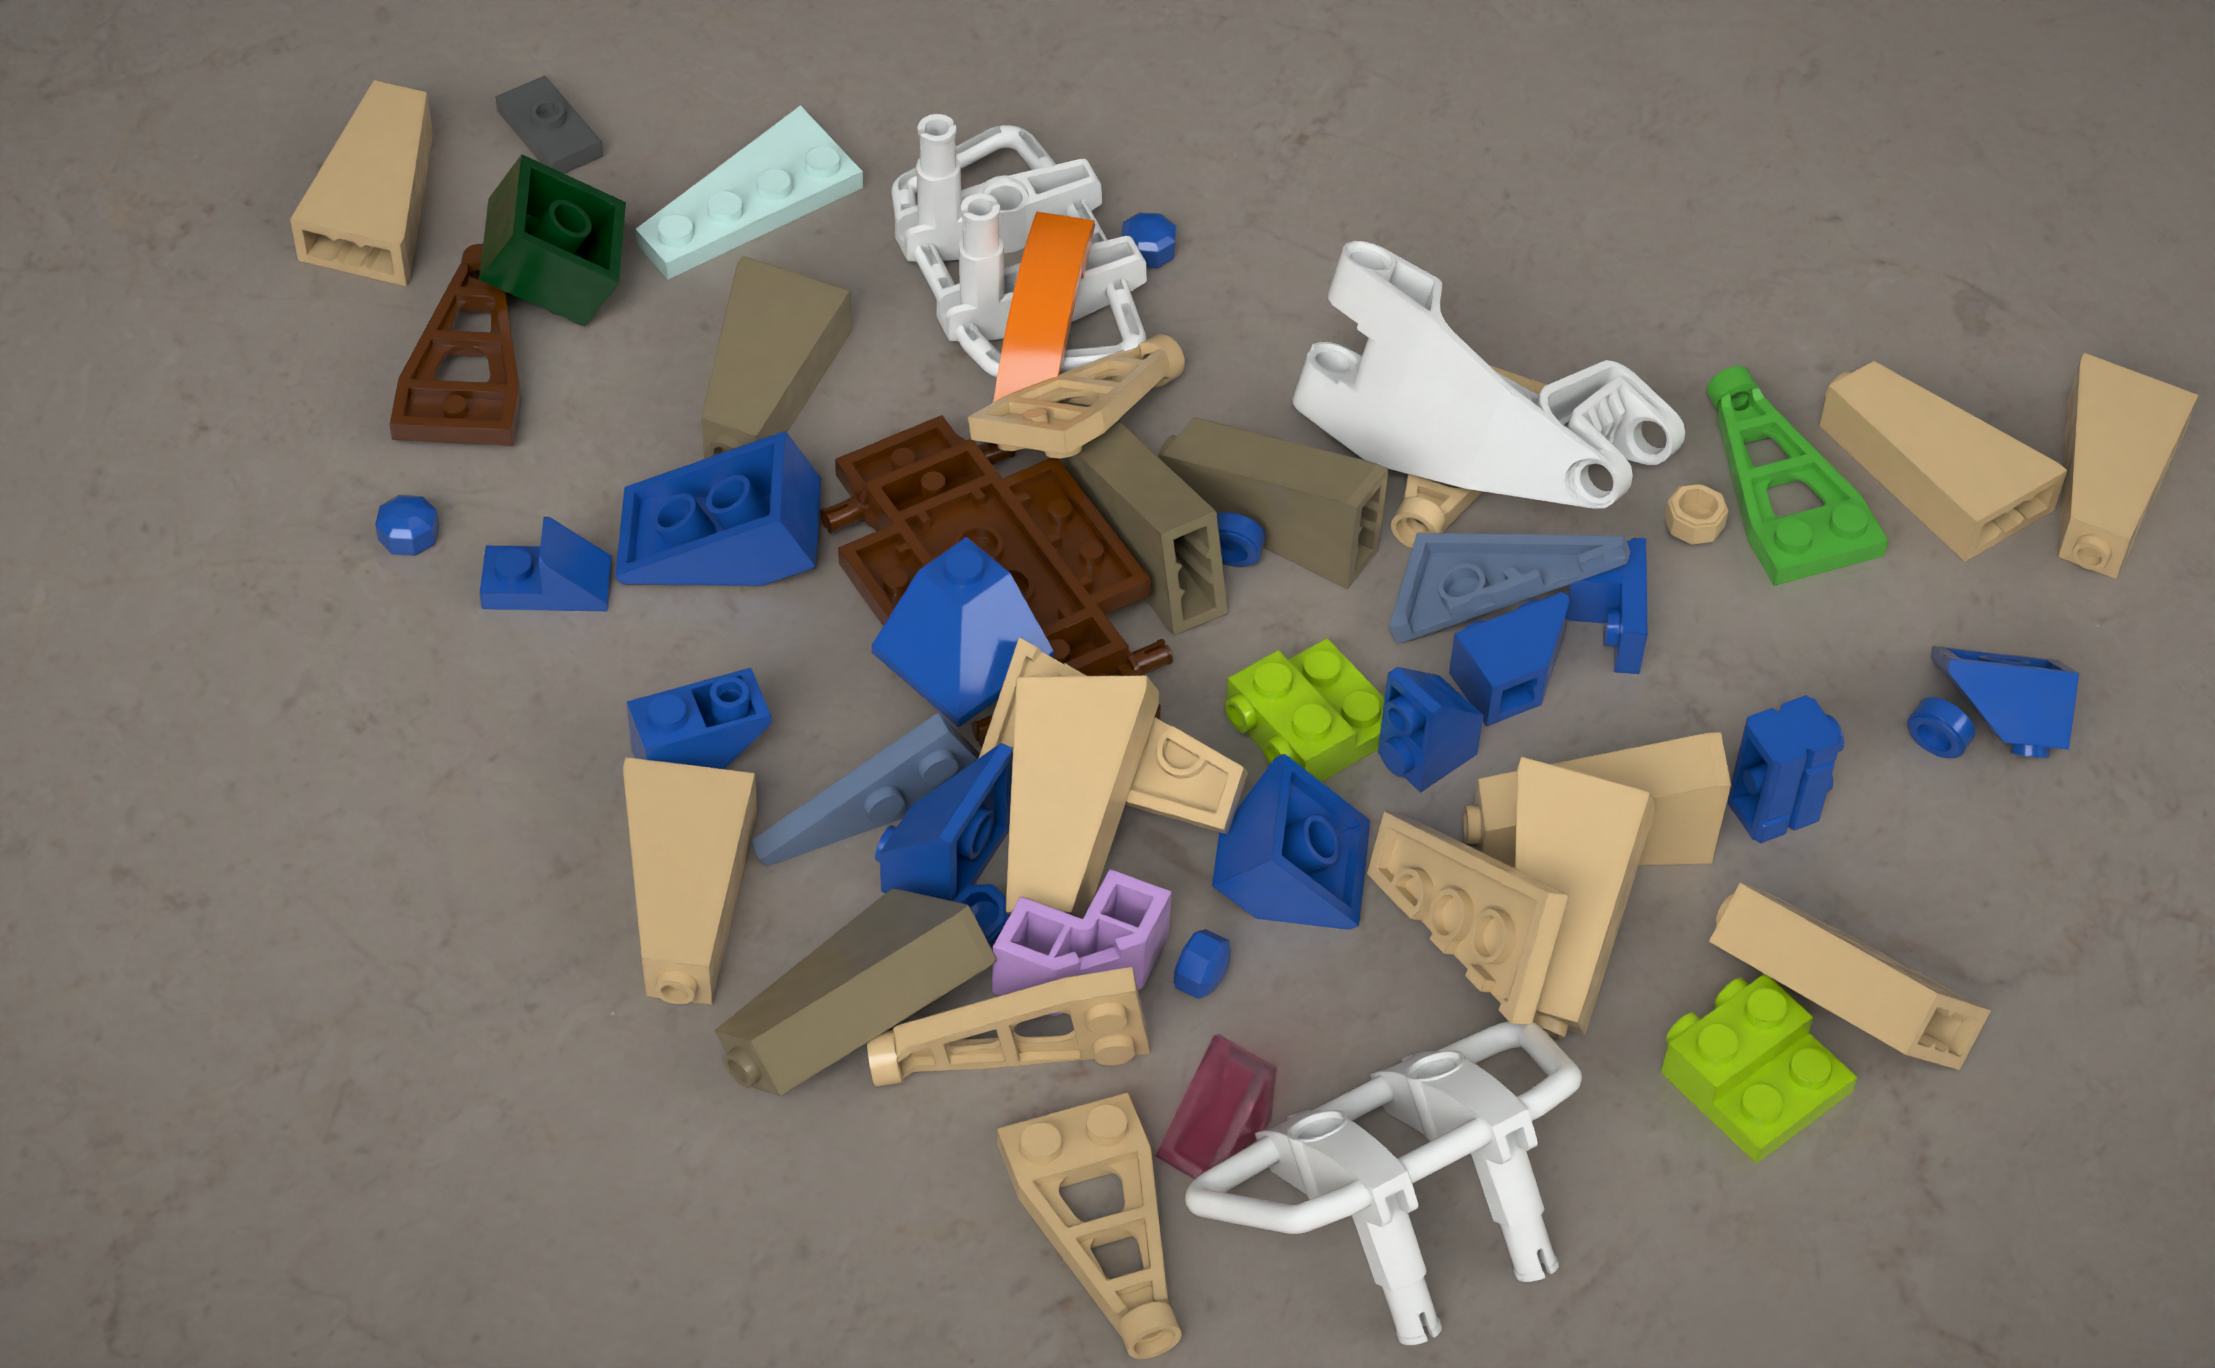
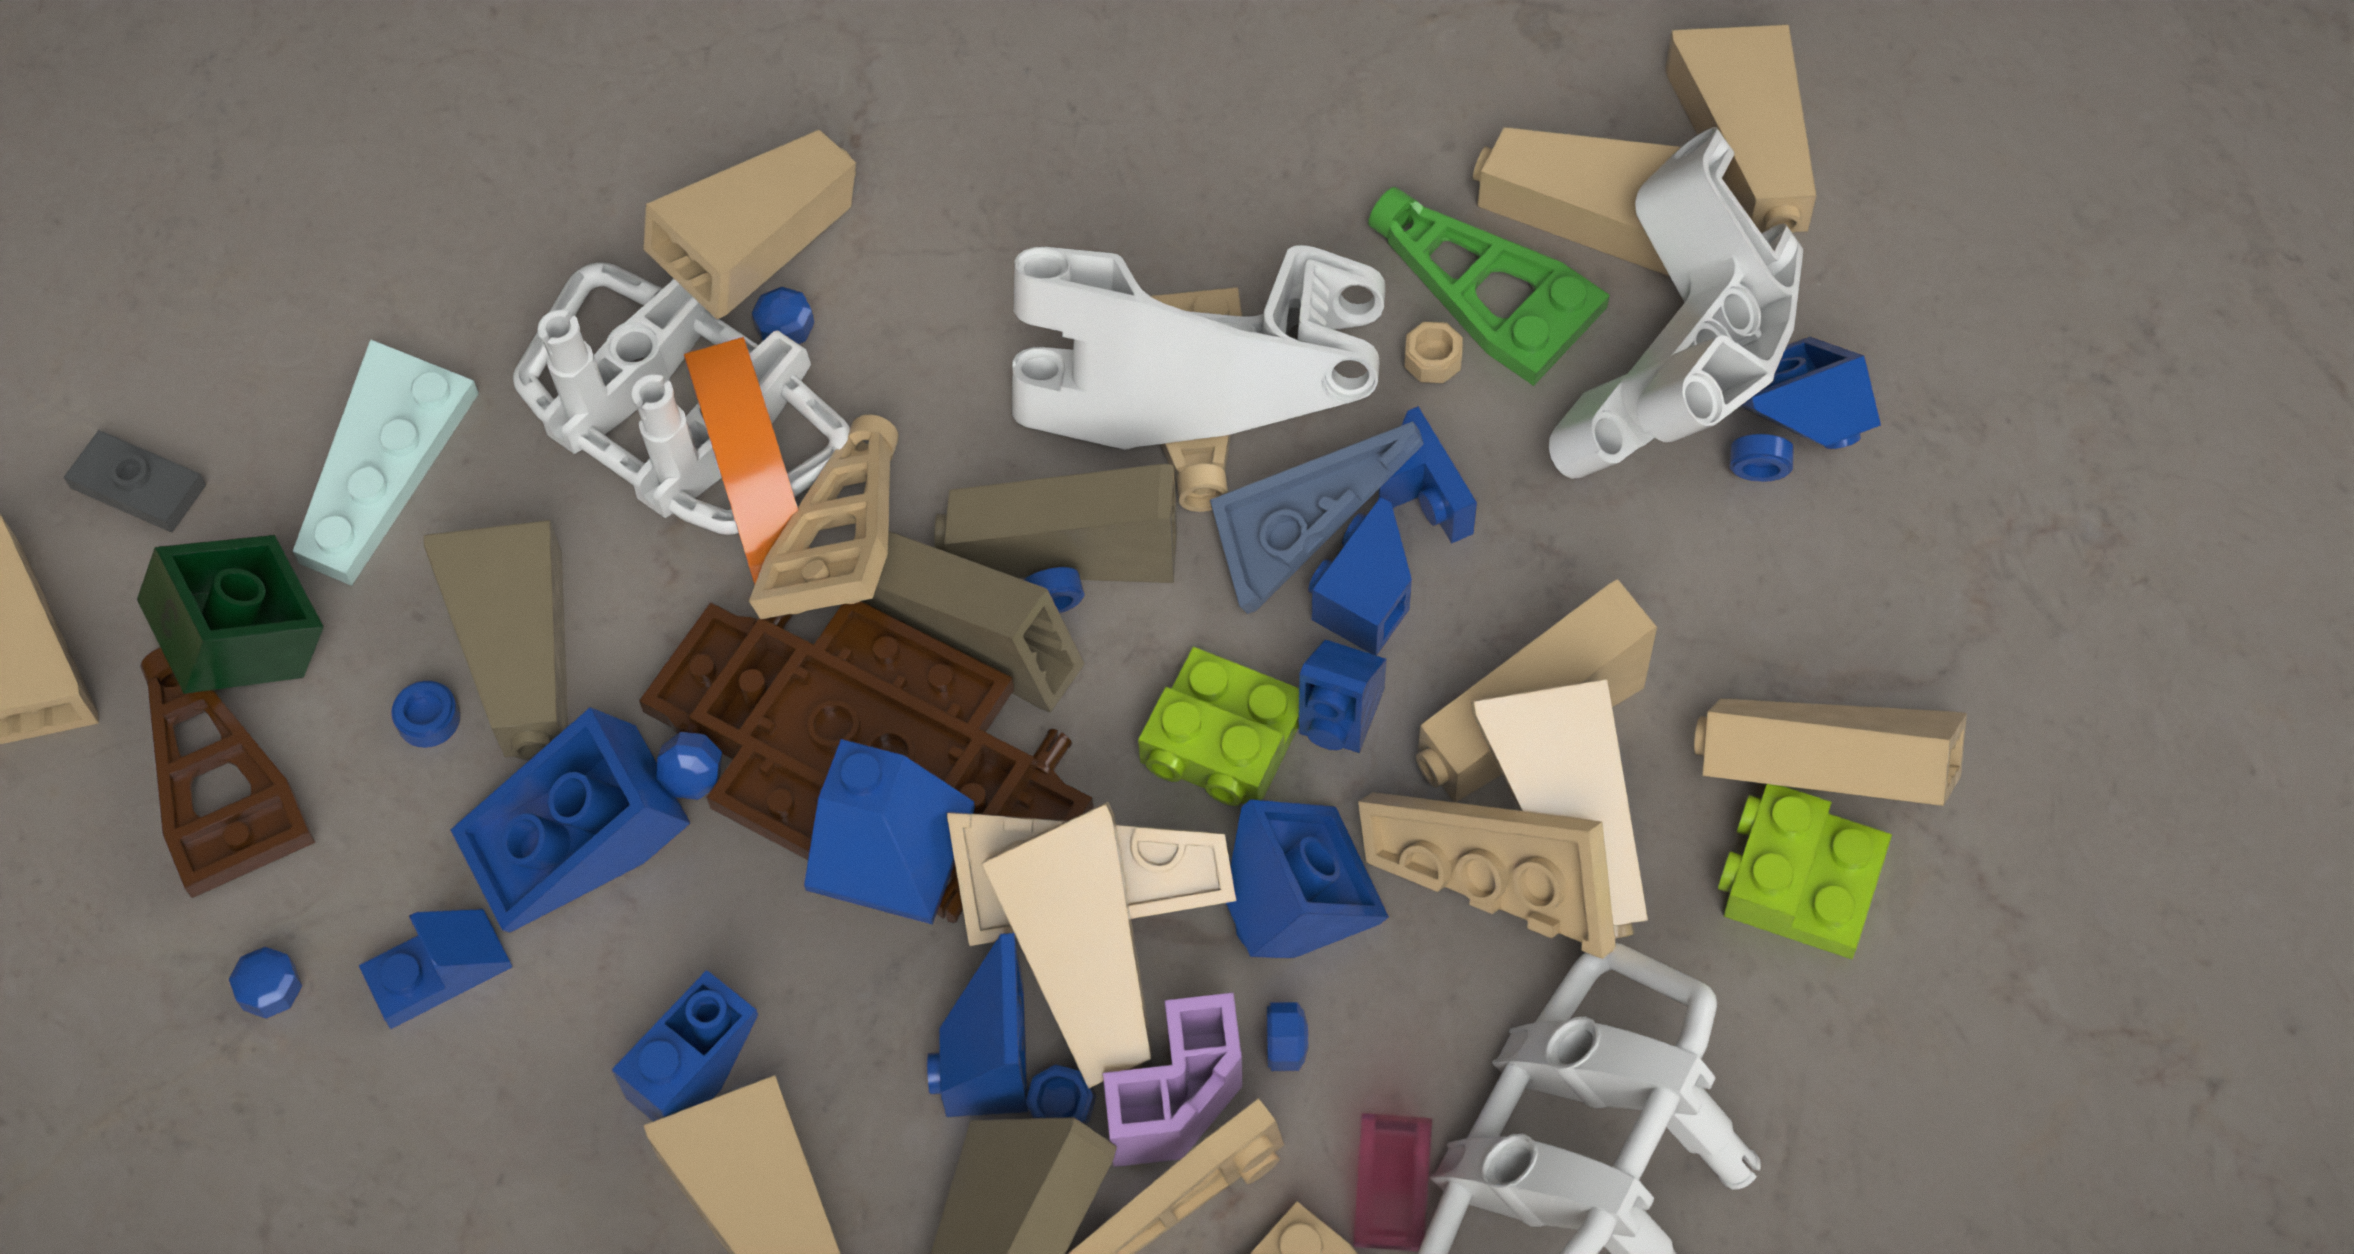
camera: 25 degrees left, 10 degrees up
sand blue wing [751,712,980,867] -> none
blue brick [1727,695,1844,843] -> none
none -> blue tile [392,681,460,748]
none -> tan slope [644,130,856,319]
none -> blue tile [656,732,722,800]
none -> white piece [1549,127,1803,479]

